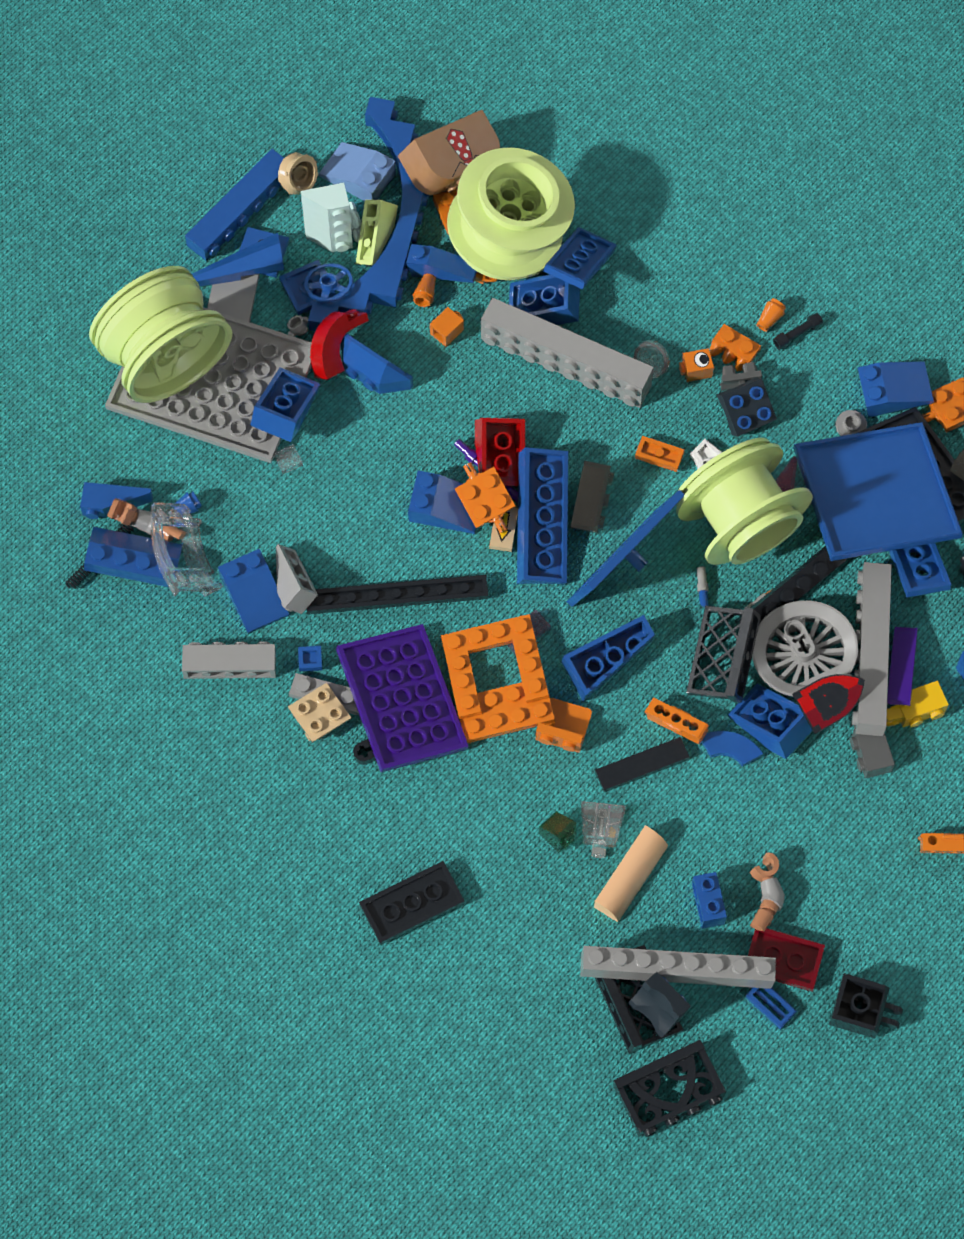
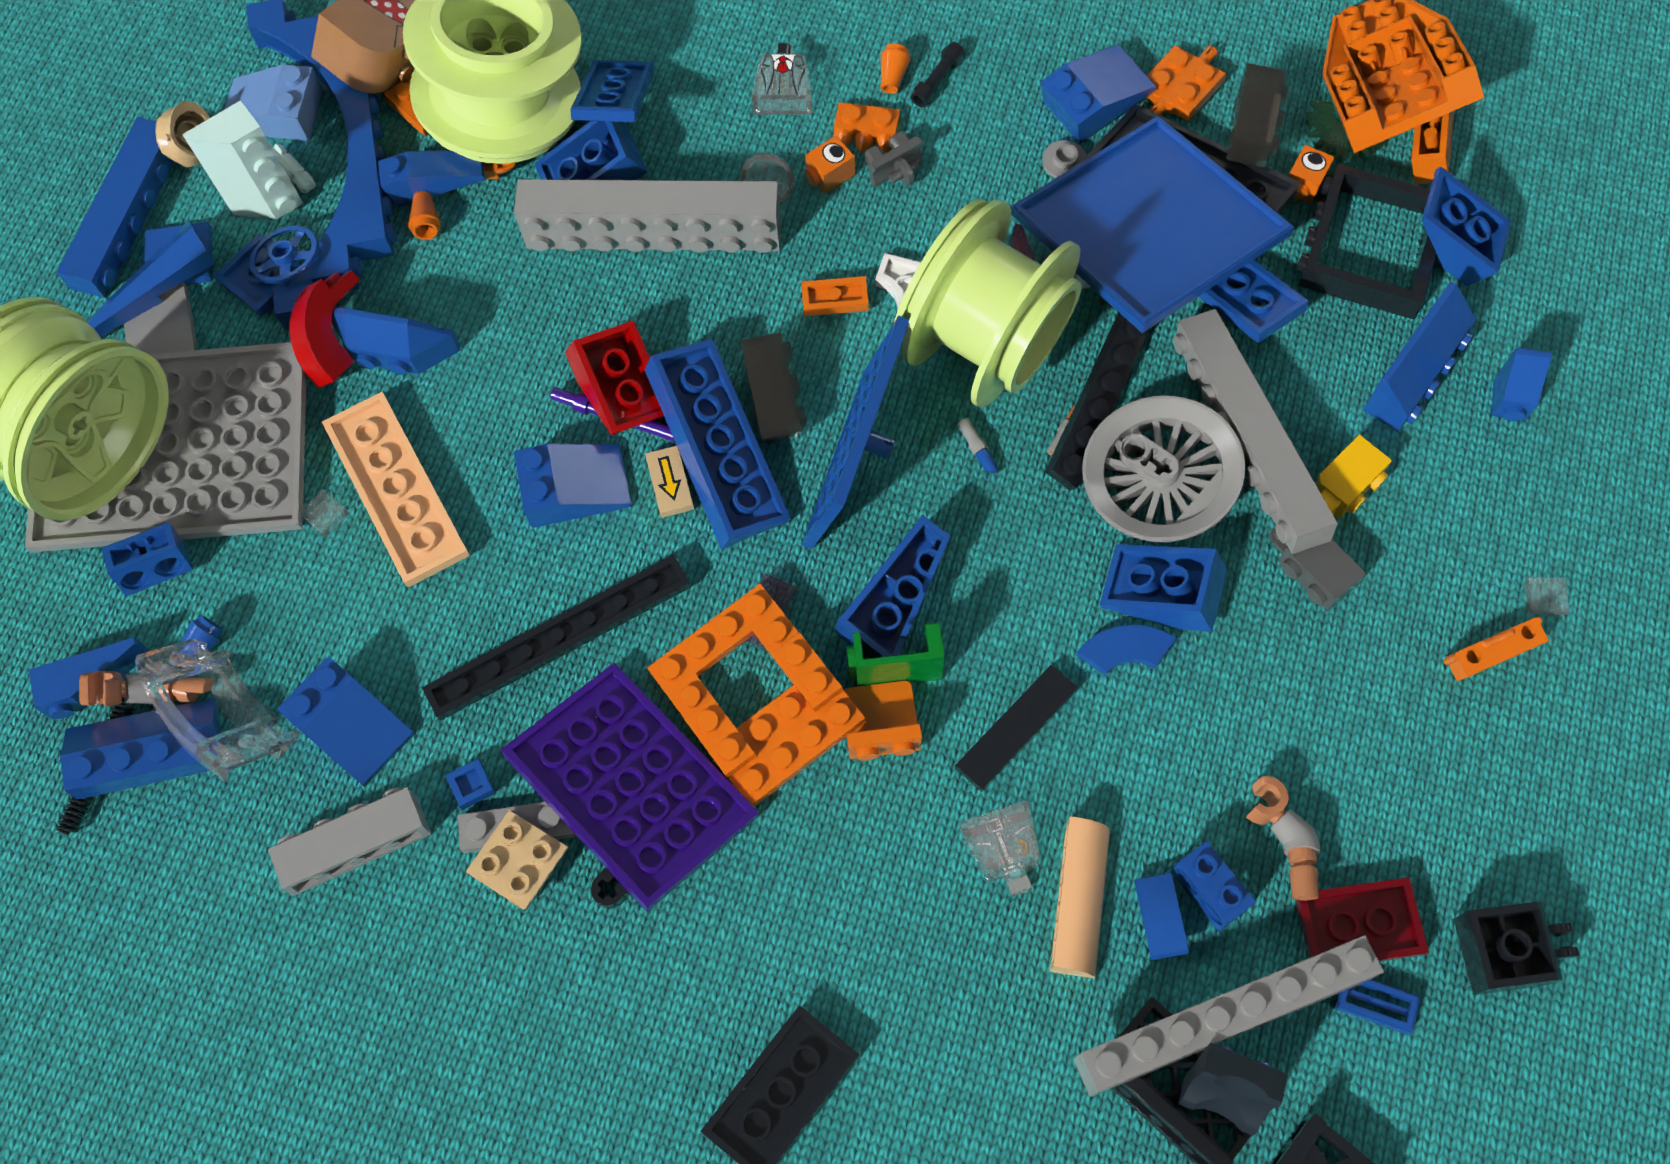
camera: 20 degrees left, 0 degrees up
blue slope [250,367,320,442] -> none
light grey slope [276,544,318,614] -> none
light grey plate [287,315,308,337] -> none
yellowish green slope [356,200,398,265] -> none
orange brick [430,307,464,347] -> none
orange plate [455,462,516,533] -> none
clear green slope [539,811,577,853] -> none
orange piece [644,698,709,745] -> none
black fence [686,606,761,703] -> none
black brick [717,377,777,437] -> none
shield [792,674,865,734] -> none
dark purple tile [887,627,918,706] -> none
none -> blue brick [102,522,193,596]
none -> light nougat plate [322,392,470,588]
none -> clear torso [752,43,812,115]
none -> green panel [846,623,944,687]
none -> blue slope [1134,873,1189,960]

